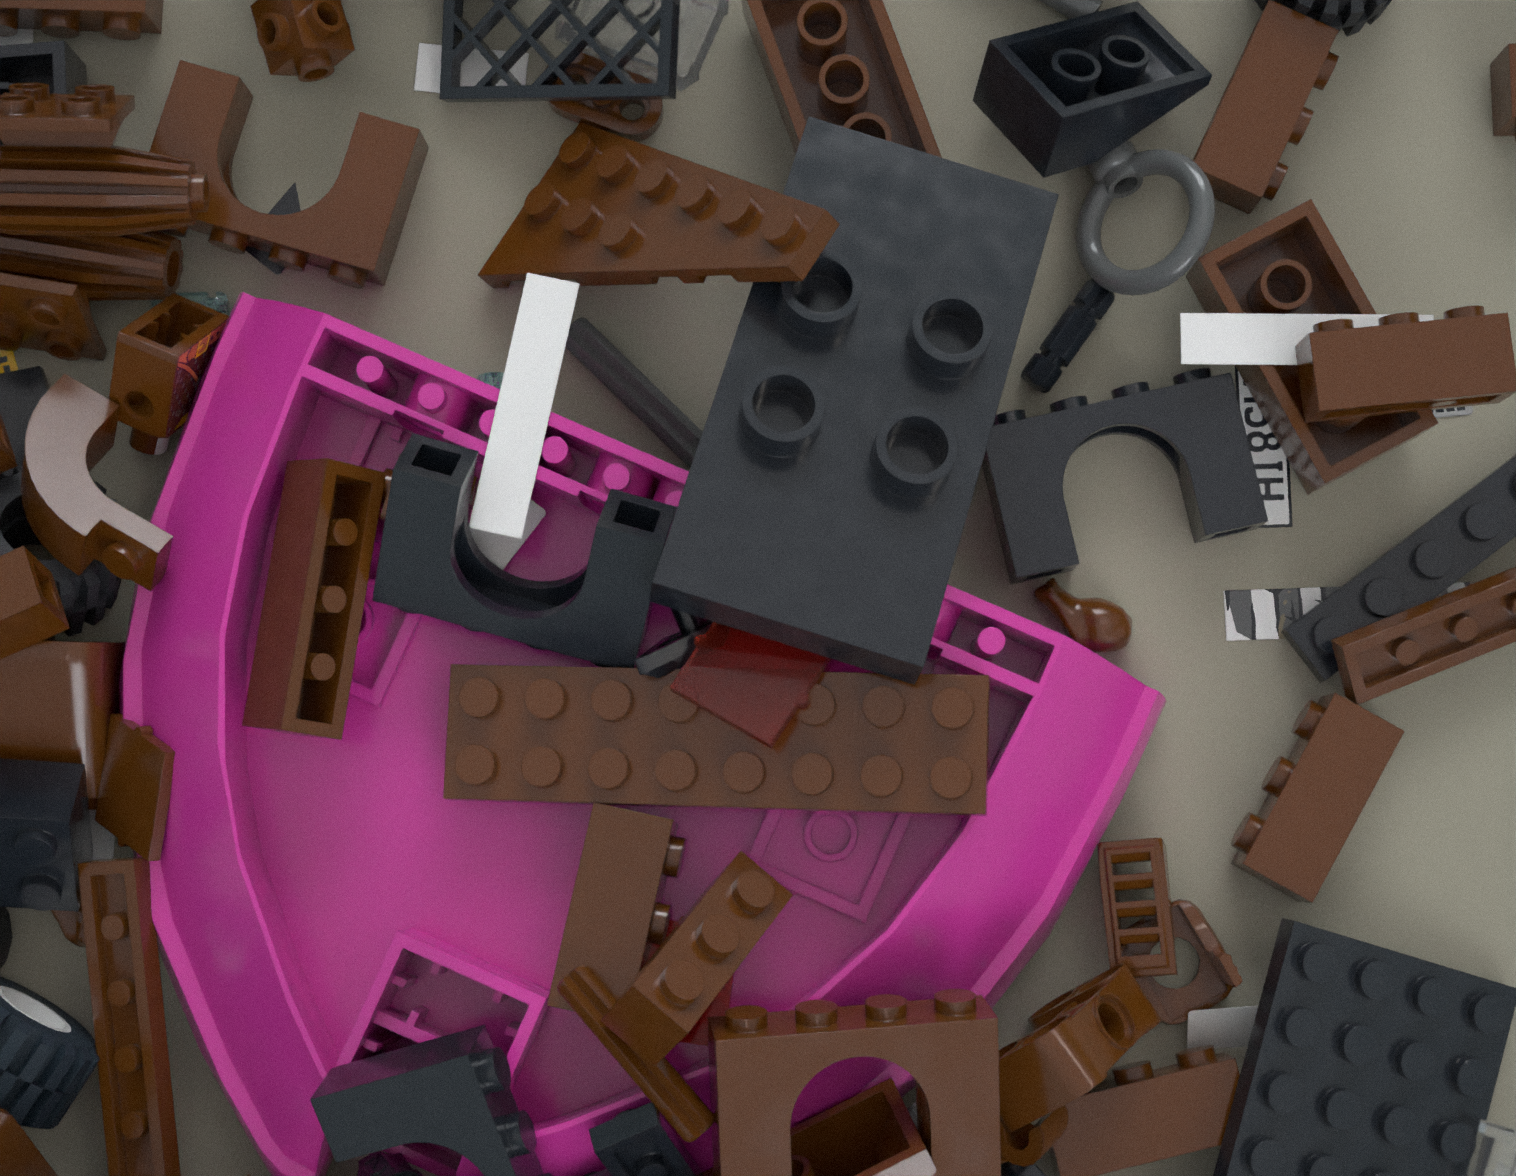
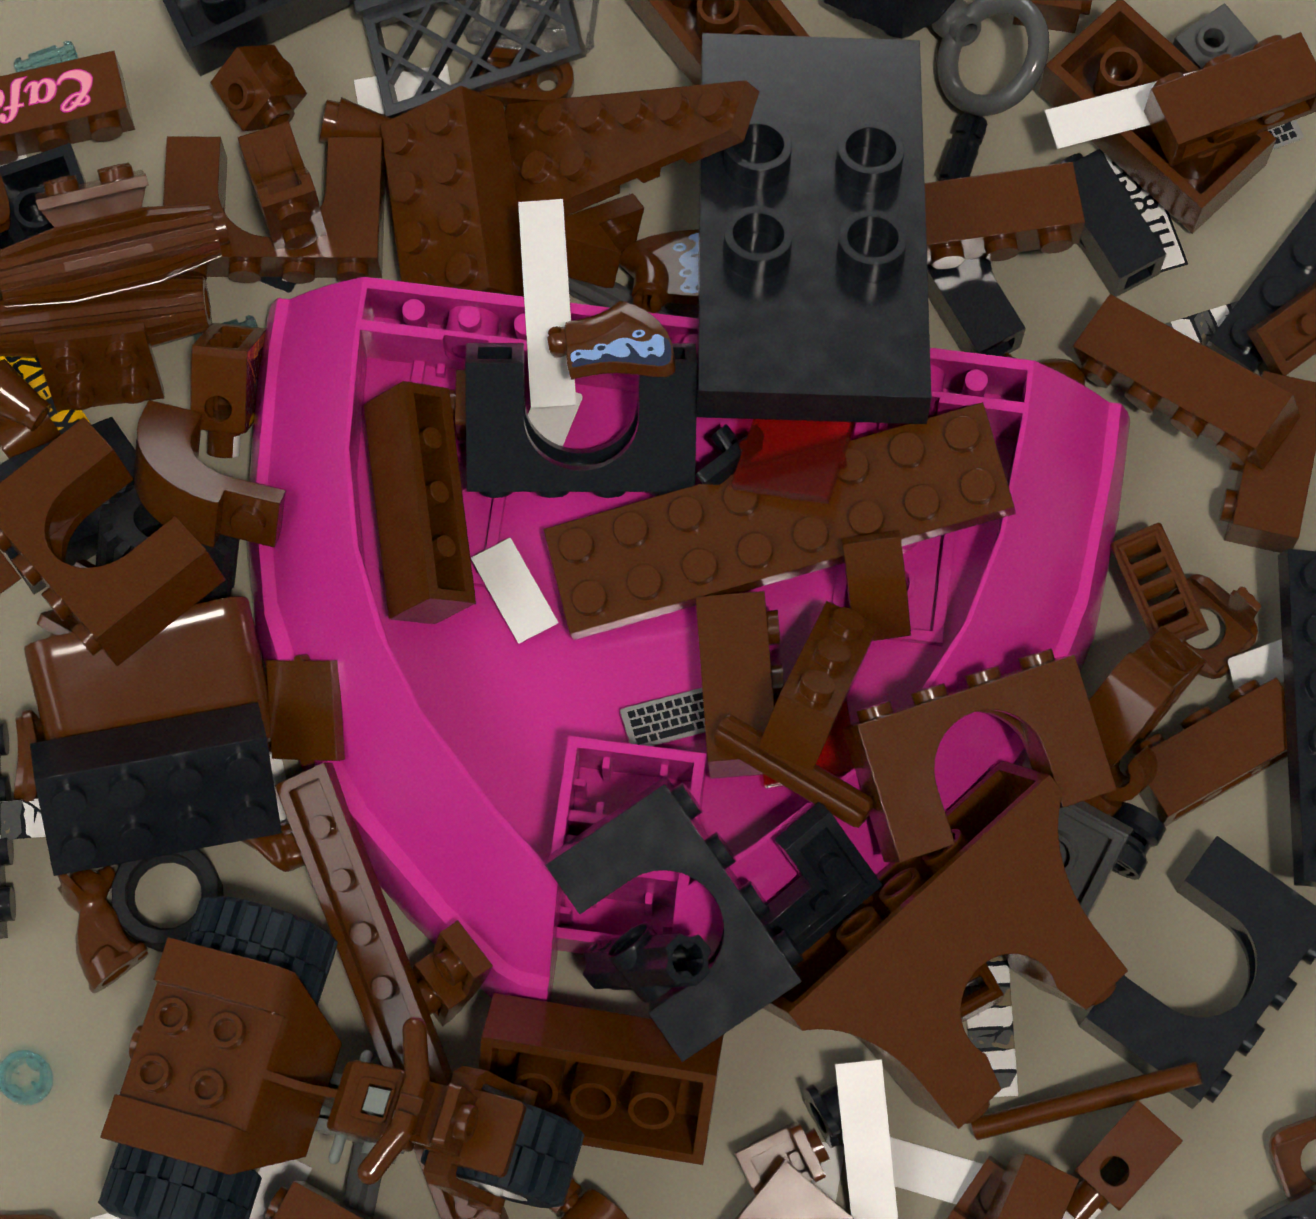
camera: 20 degrees left, 10 degrees down
none -> reddish brown arch [237,121,327,251]
none -> reddish brown cone [319,97,393,143]
none -> reddish brown brick [380,85,524,297]
none -> reddish brown slope [413,920,493,1027]
none -> white sticker [471,537,559,644]
none -> reddish brown arm [547,301,676,380]
none -> reddish brown slope [564,193,644,288]
none -> reddish brown arm [620,229,699,313]
none -> sticker [620,688,706,746]
none -> reddish brown slope [841,530,911,641]
none -> reddish brown brick [925,162,1085,269]
none -> reddish brown brick [1073,294,1301,469]
none -> dark grey brick [1173,3,1258,70]

